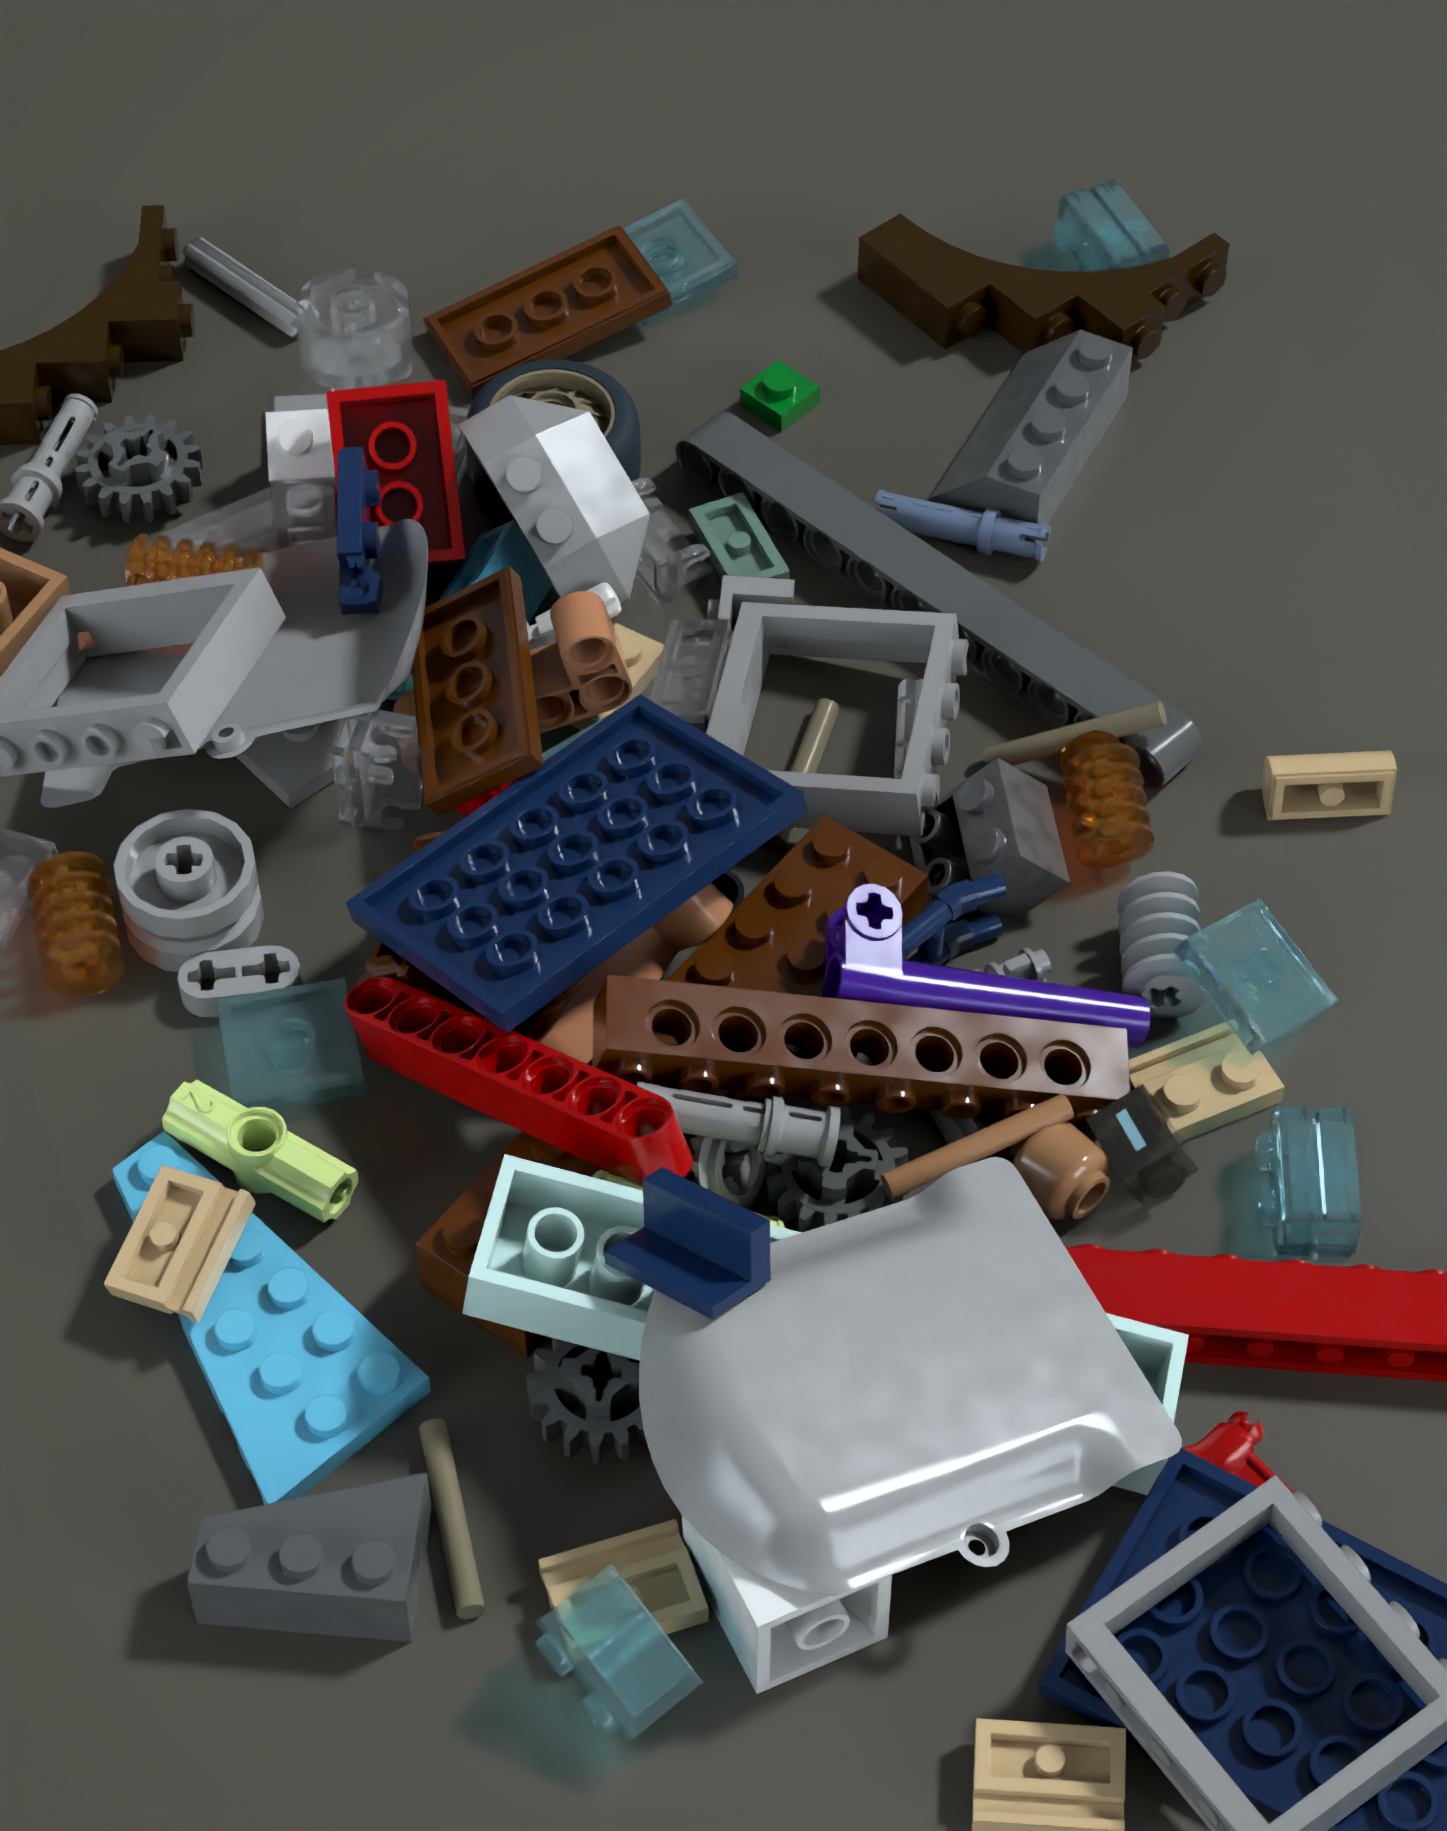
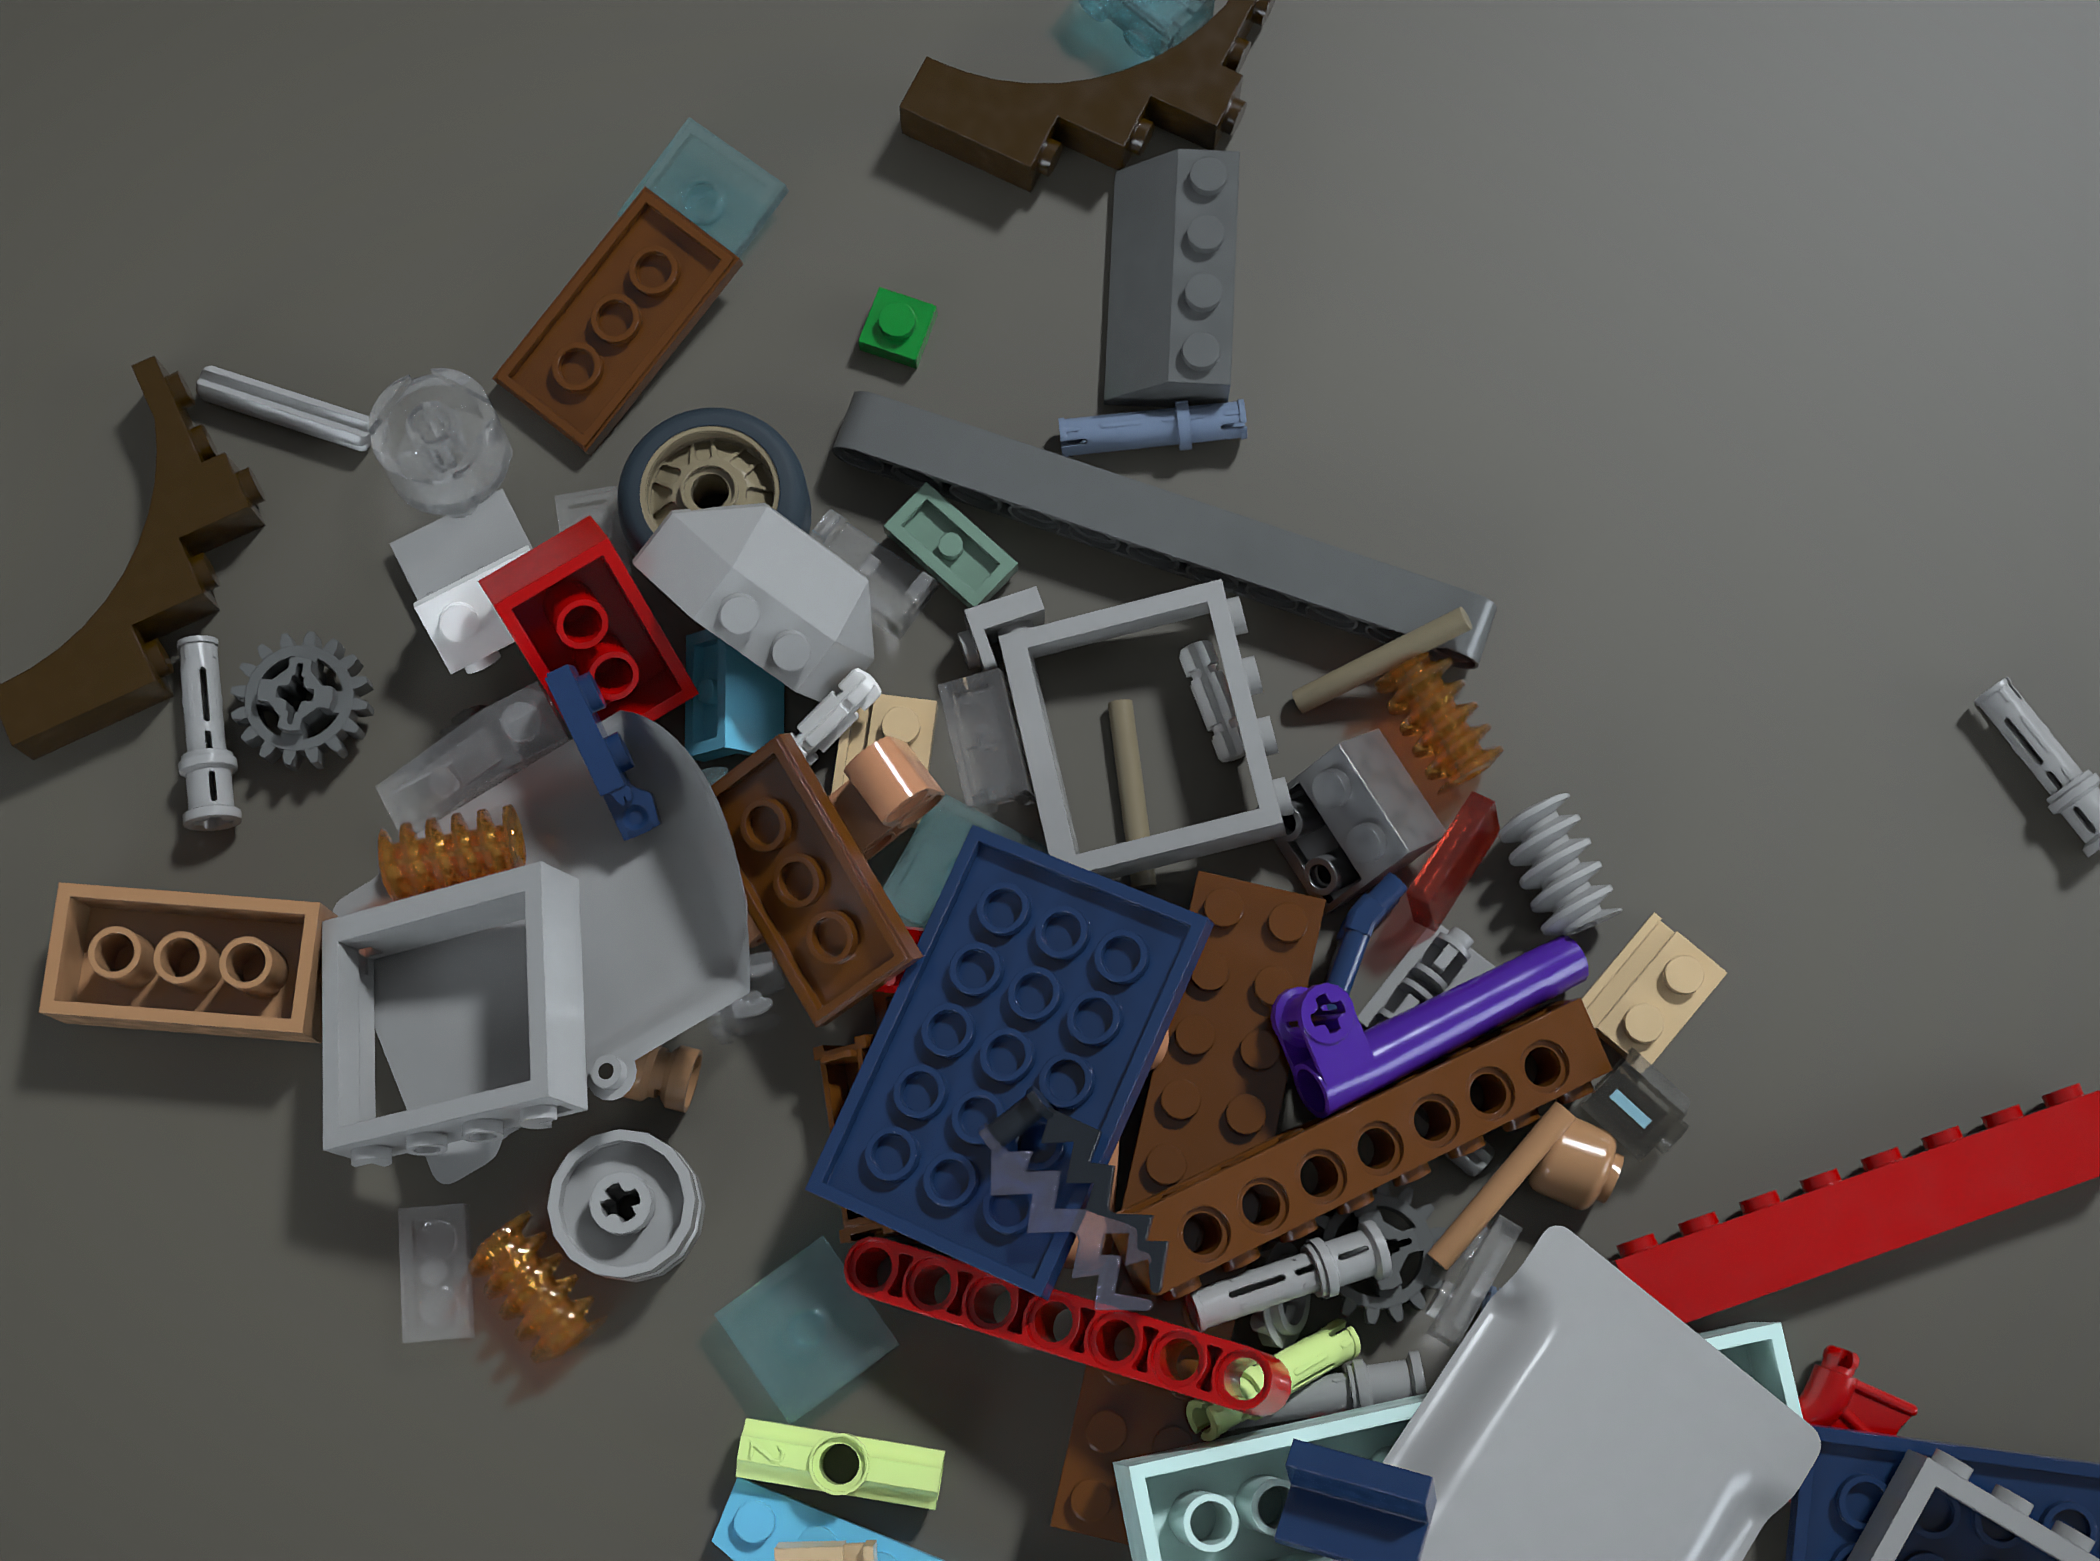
camera: 25 degrees left, 25 degrees up
light grey beam [177,945,303,1018] -> none
clear light blue plate [1173,898,1338,1055] -> none
clear light blue brick [1255,1105,1362,1257] -> none
tan brick [1262,750,1397,820] -> none
none -> medium nougat wheel [623,1045,703,1113]
none -> piece [978,1085,1170,1311]
none -> clear red tile [1406,791,1500,932]

